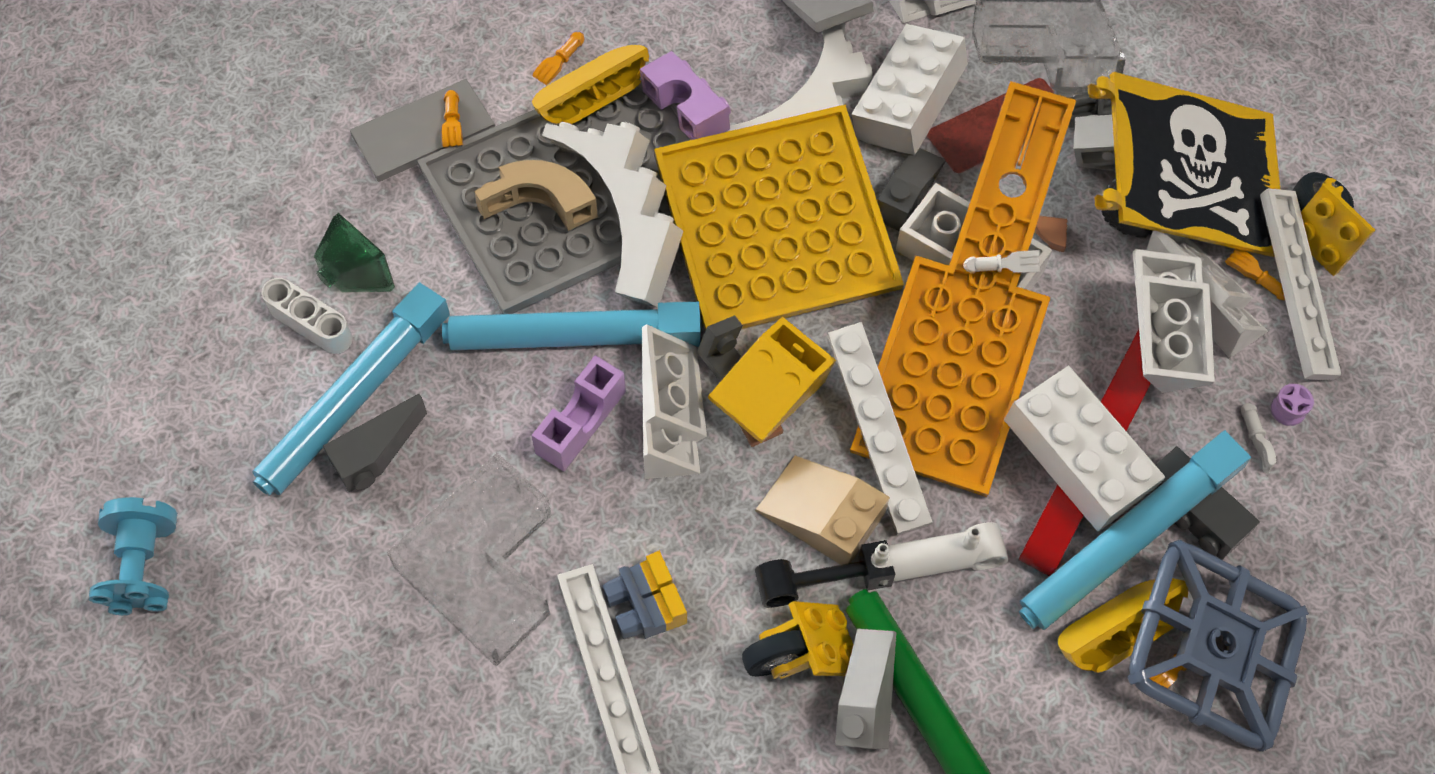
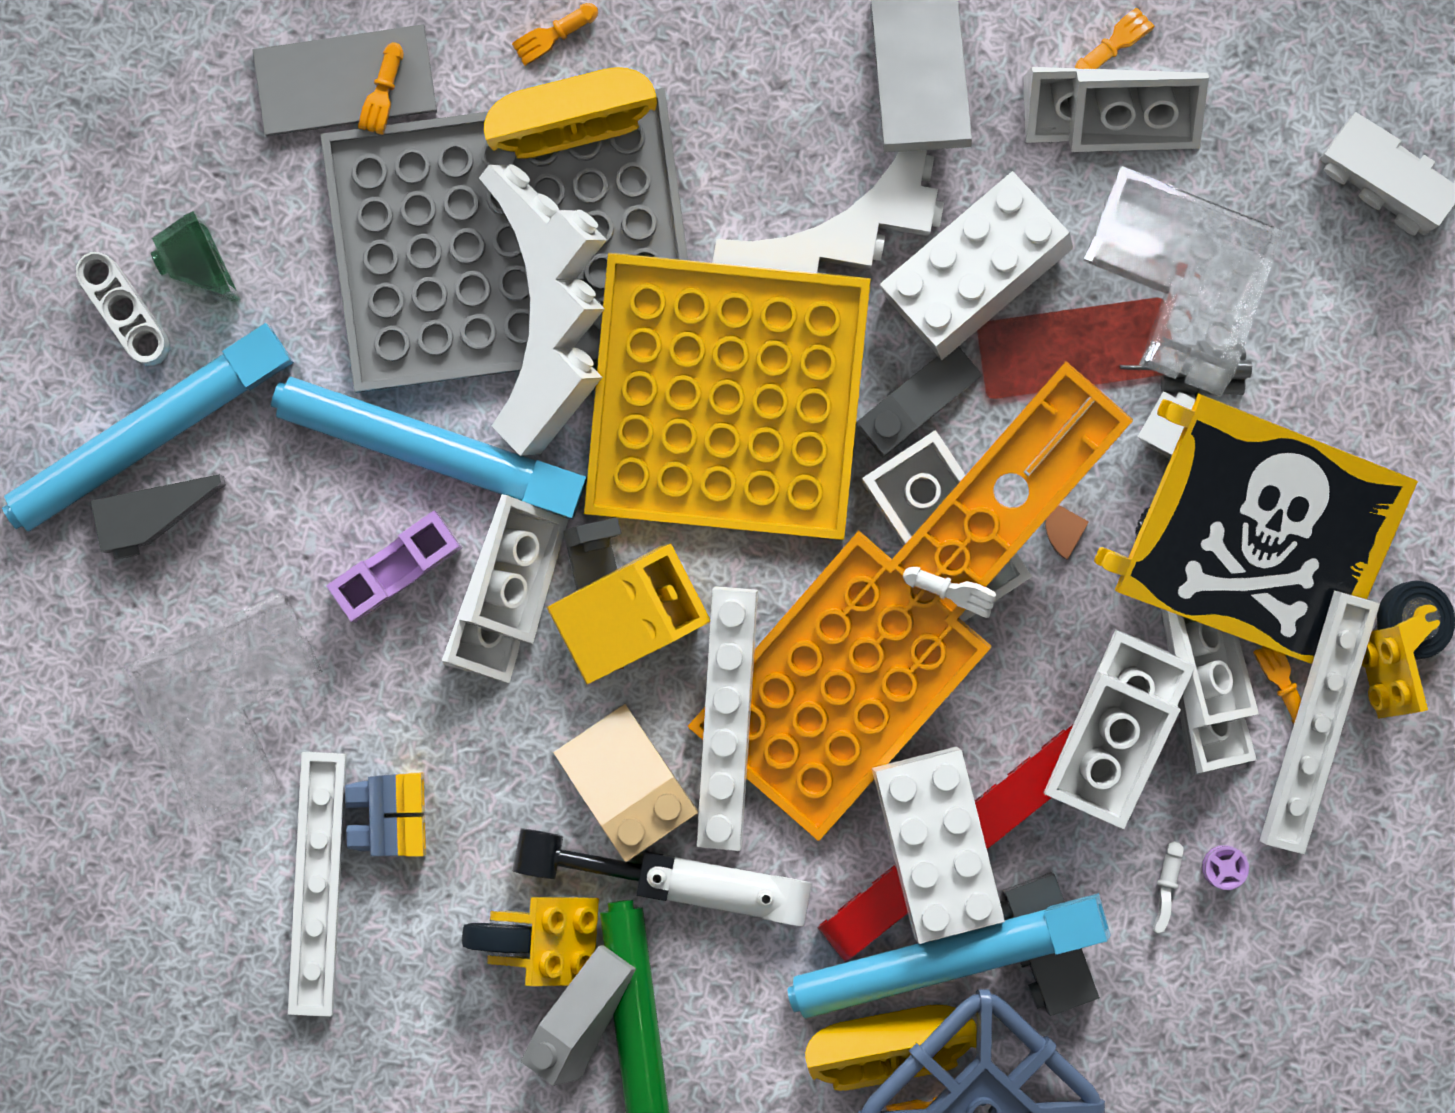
camera: 20 degrees right, 25 degrees up
tan arch [474,160,598,231] -> none
lavender arch [640,51,731,140] -> none

